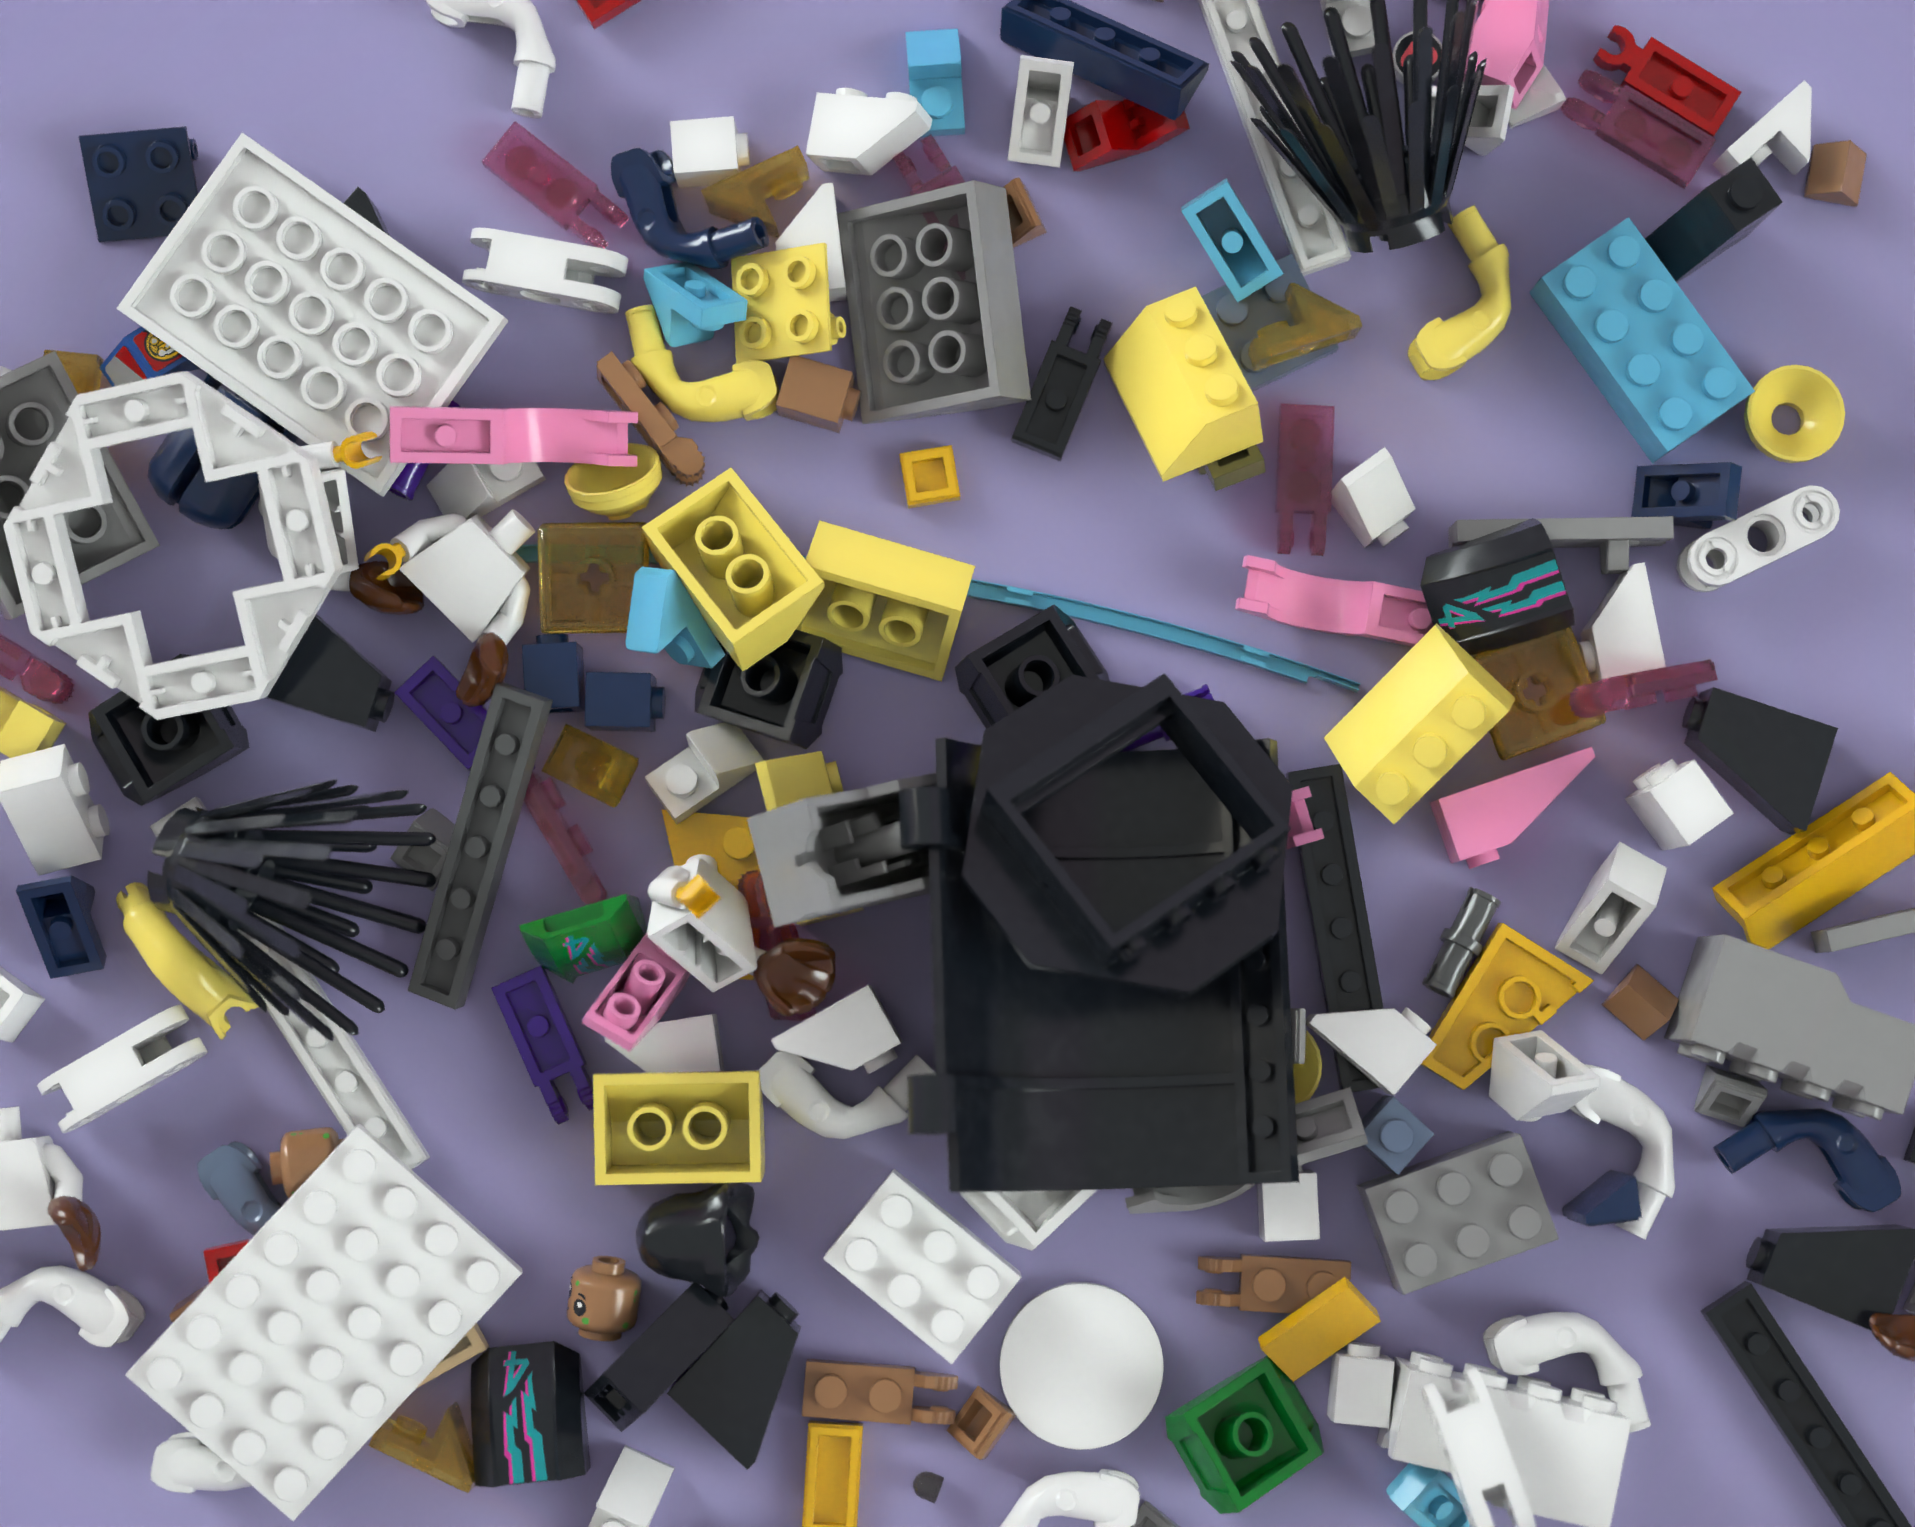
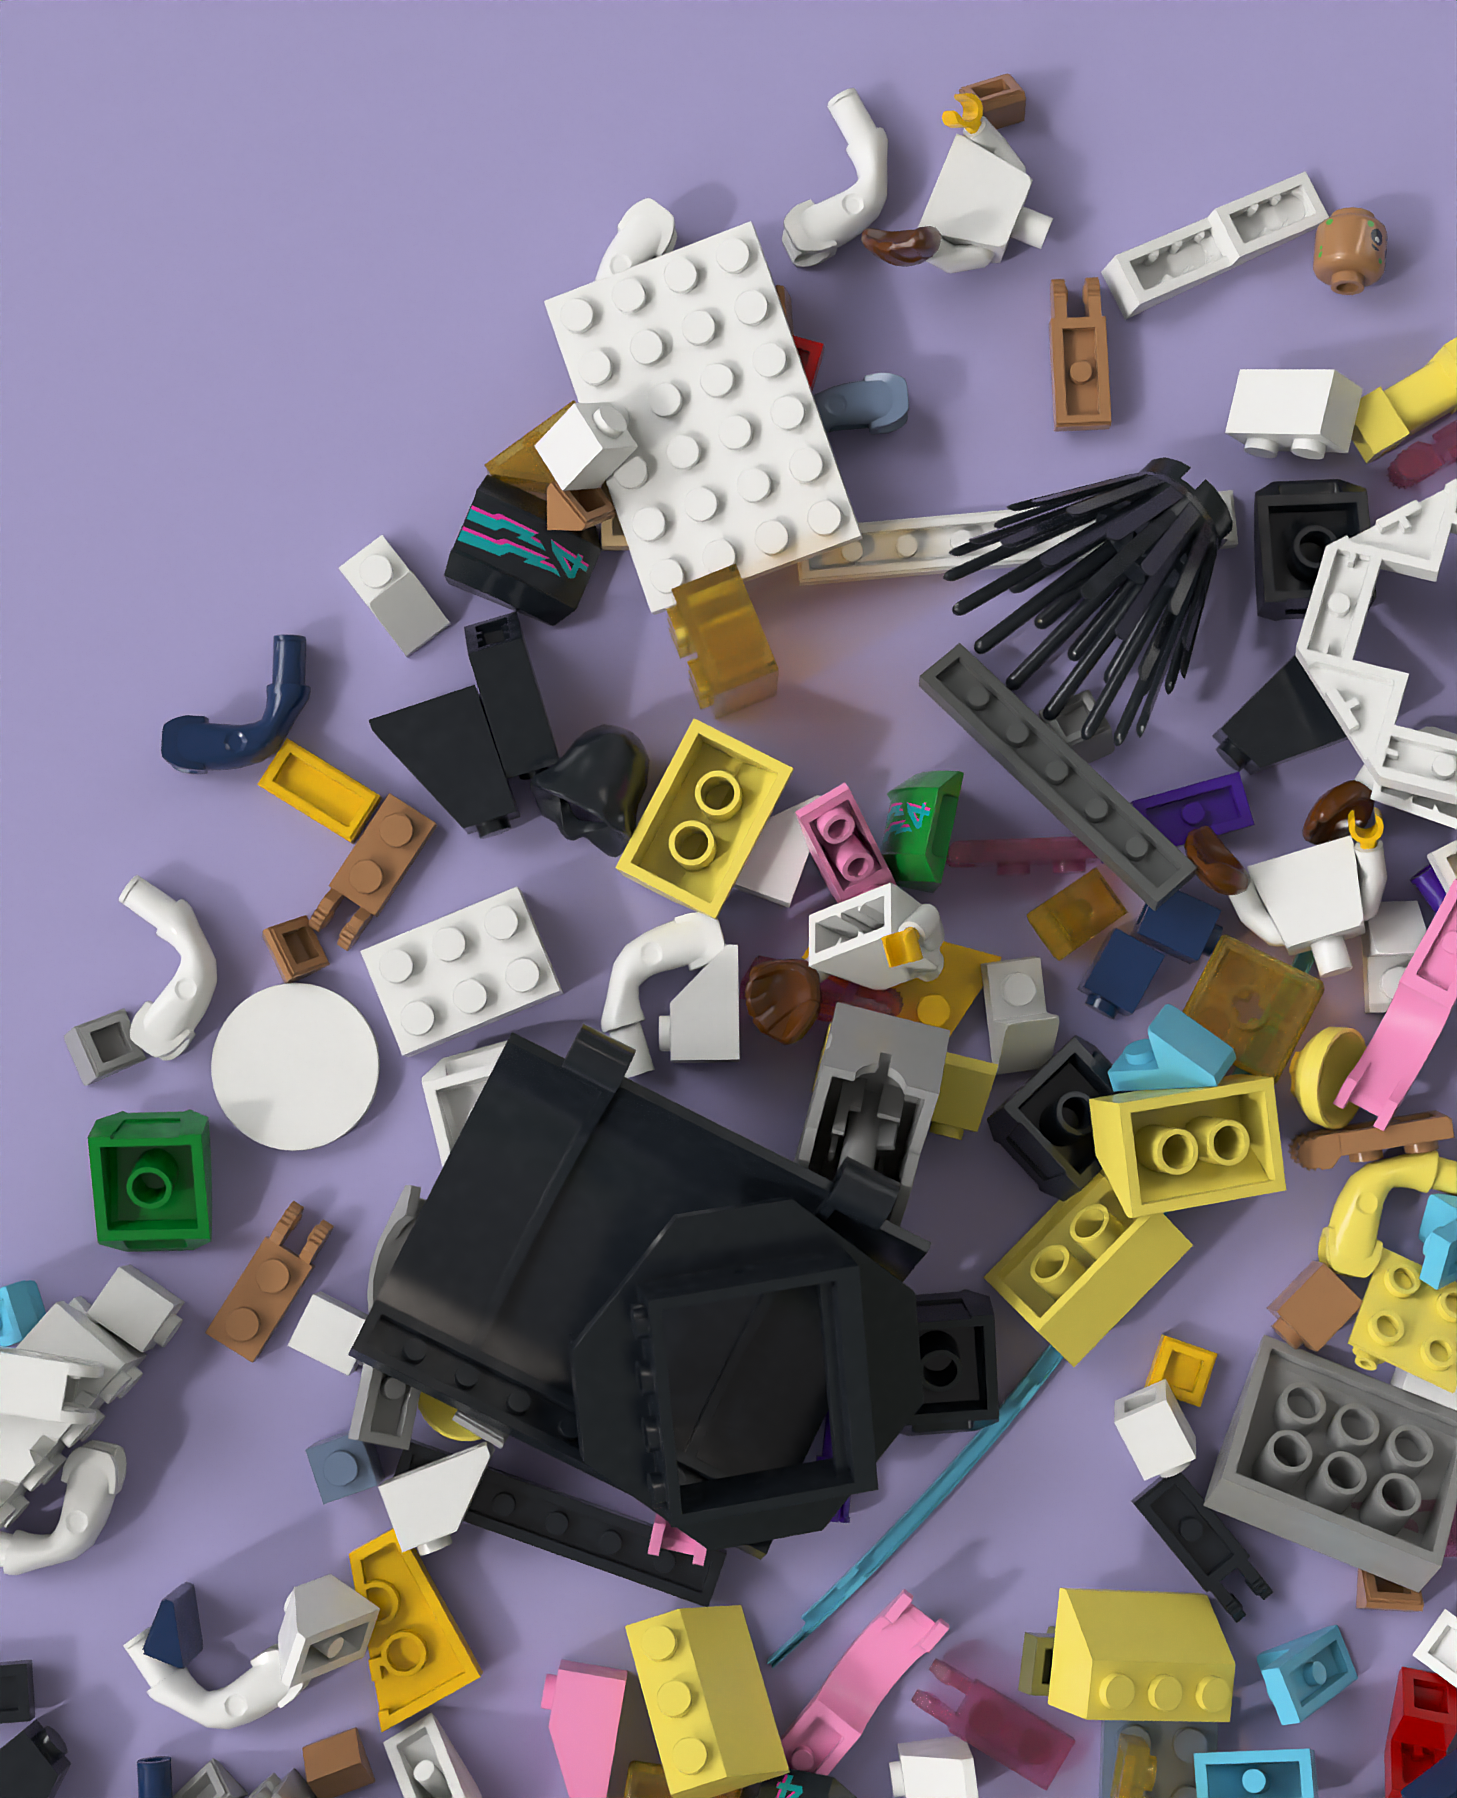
camera: 120 degrees right, 0 degrees up
dark blue slope [16,875,107,979] -> none
white piece [37,1004,208,1133] -> none
light yellow piece [116,882,259,1040] -> none
medium nougat head [270,1127,345,1198] -> none
dark purple hinge [491,966,593,1125] -> none
medium nougat head [567,1256,642,1341] -> none
clear smoke piece [913,1471,944,1503] -> none
yellow tile [1258,1277,1381,1382] -> none
light grey brick [1356,1131,1559,1295] -> none
dark grey pin [1422,887,1501,999] -> none
none -> white brick [535,402,638,491]
none -> medium nougat slope [547,481,617,531]
none -> clear yellow brick [665,563,779,720]
none -> medium nougat hinge [1049,277,1112,432]
none -> white brick [1114,1379,1196,1481]
none -> medium azure slope [1257,1625,1358,1725]

